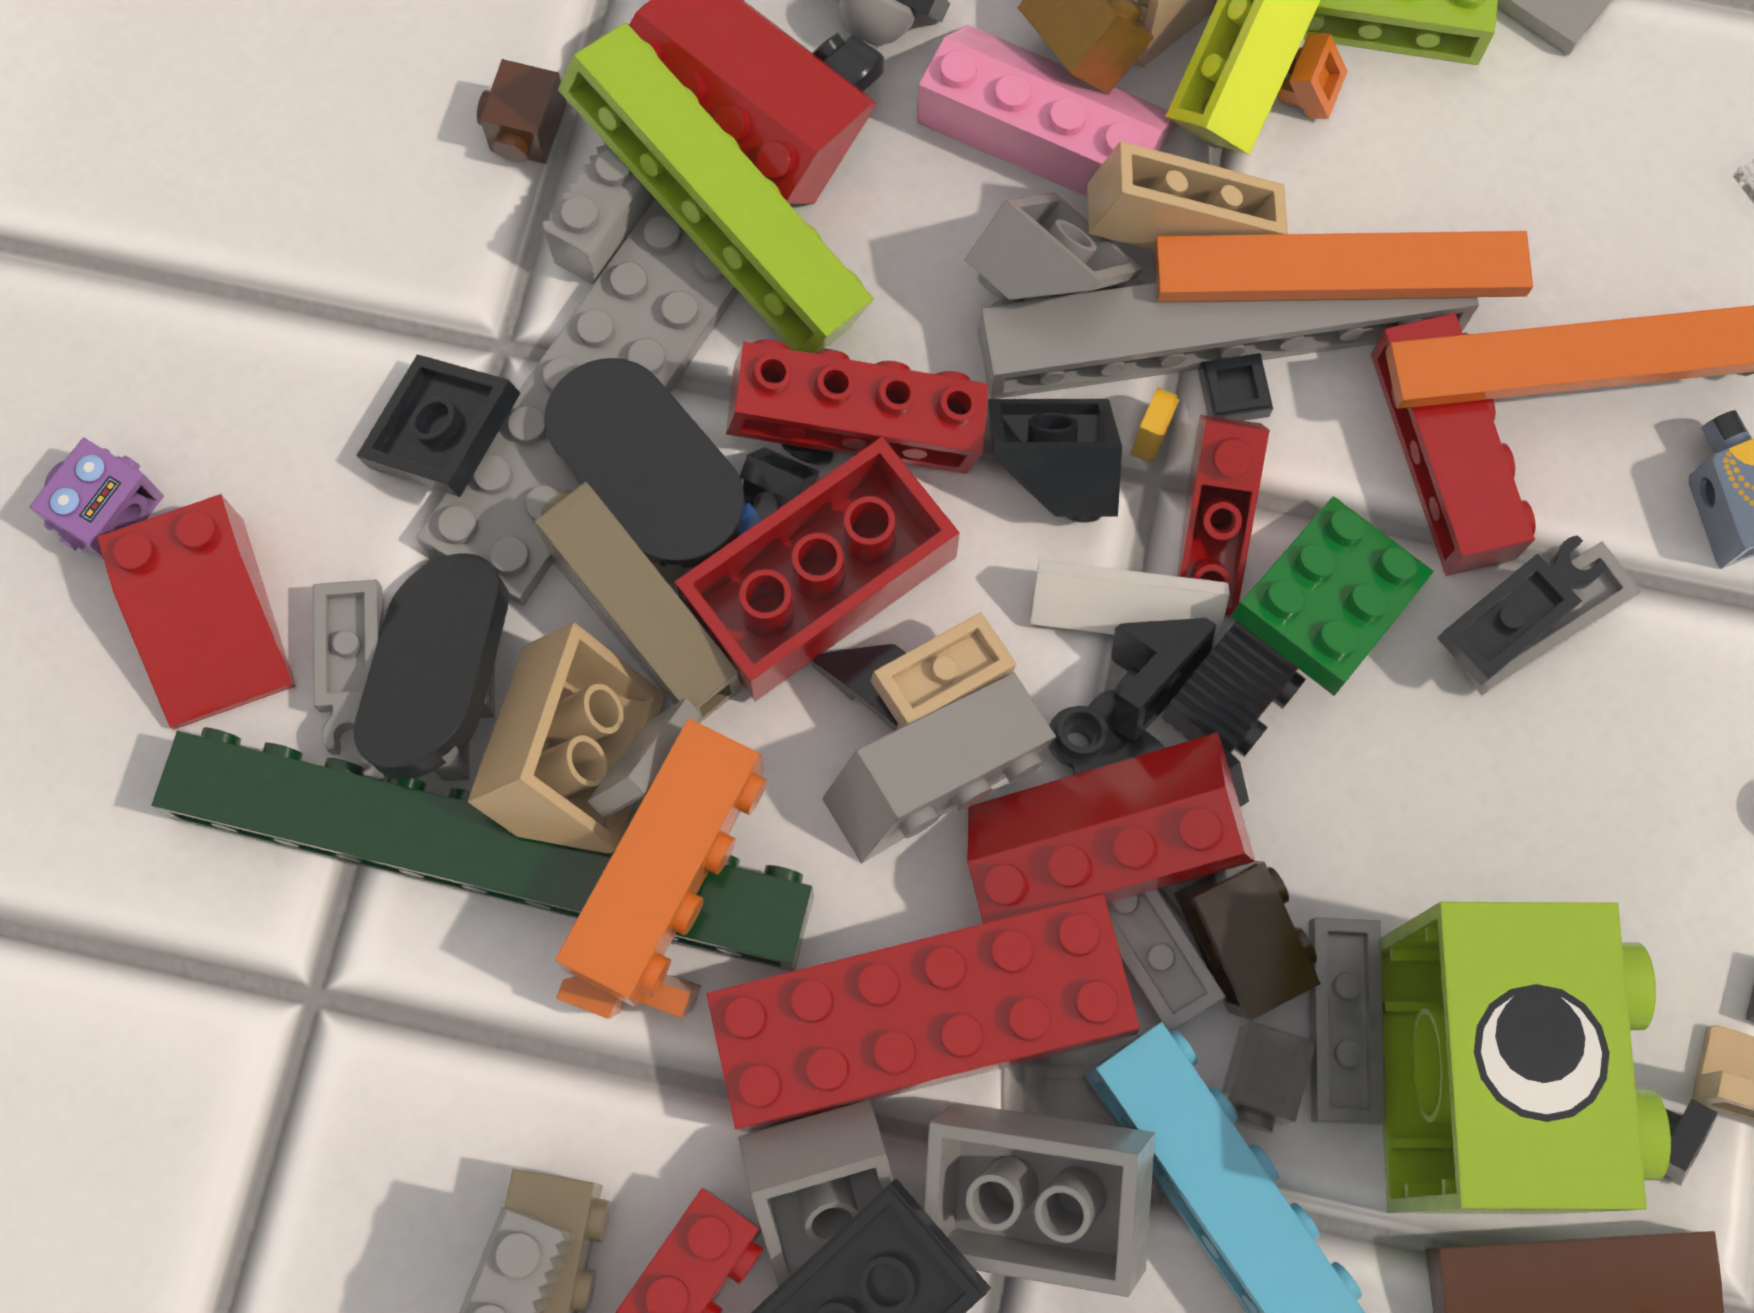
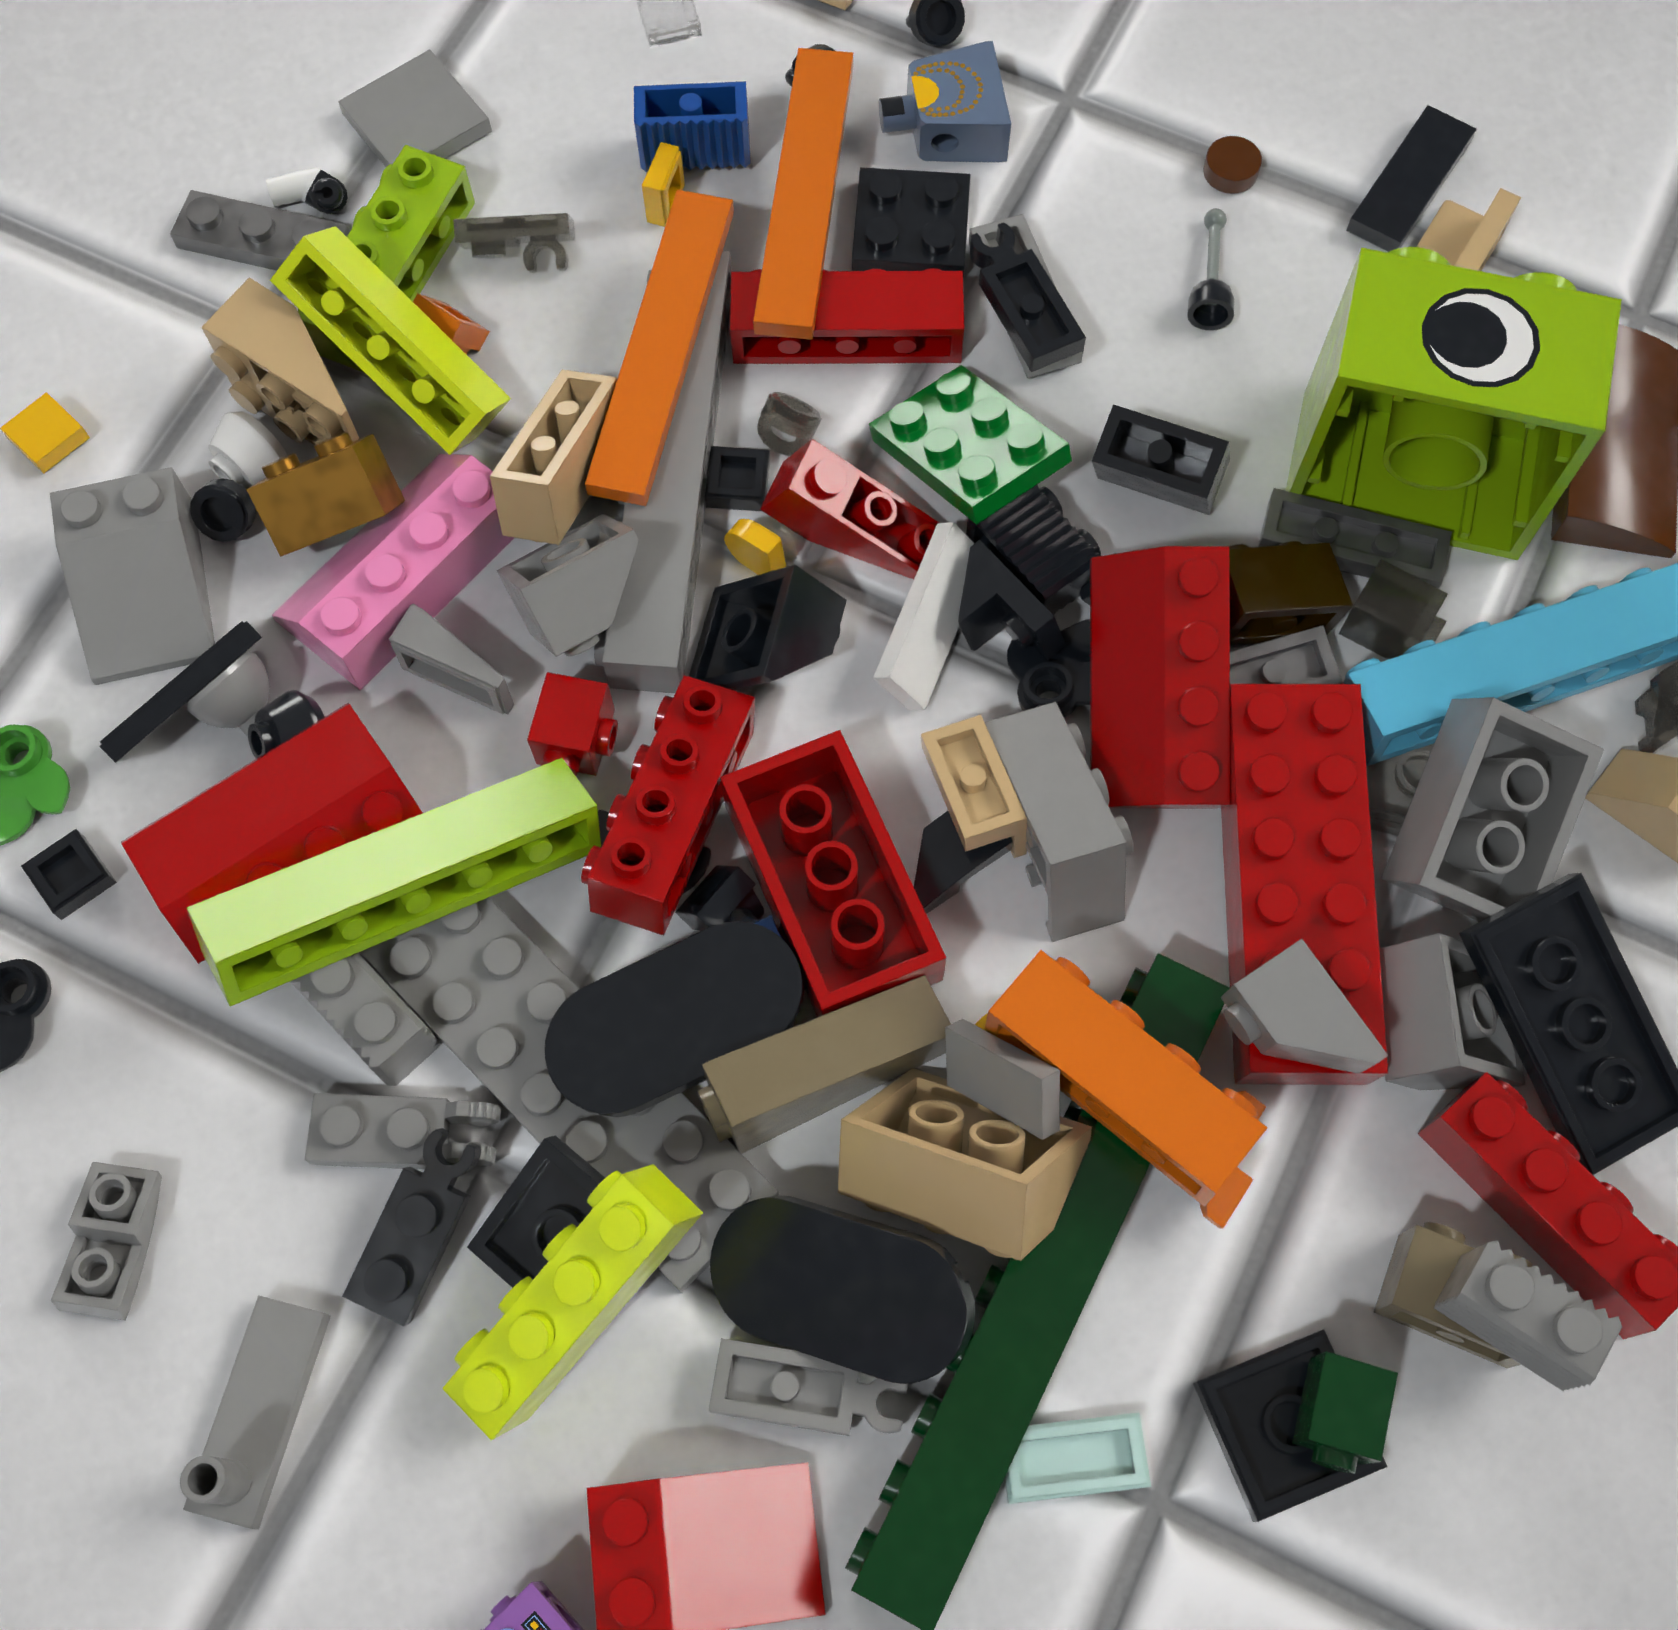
camera: 75 degrees left, 5 degrees down
reddish brown brick [477,59,567,164] -> none
none -> light grey slope [51,1162,162,1321]
none -> light grey piece [180,1295,331,1529]
none -> light grey hinge [305,1093,501,1169]
none -> black plate [342,1128,481,1326]
none -> light grey slope [389,604,514,714]
none -> neon yellow brick [442,1164,703,1441]
none -> clear smoke plate [453,213,575,273]
none -> red brick [527,672,618,776]
none -> blue brick [634,81,751,172]
none -> yellow tile [642,142,685,227]
none -> clear smoke tile [757,392,822,456]
none -> black plate [852,167,970,279]
none -> light aqua tile [1005,1412,1151,1504]
none -> black brick [1092,404,1230,515]
none -> black hinge [1187,208,1235,330]
none -> black tile [1193,1329,1388,1522]
none -> light grey slope [1221,939,1389,1074]
none -> dark green brick [1292,1351,1398,1474]

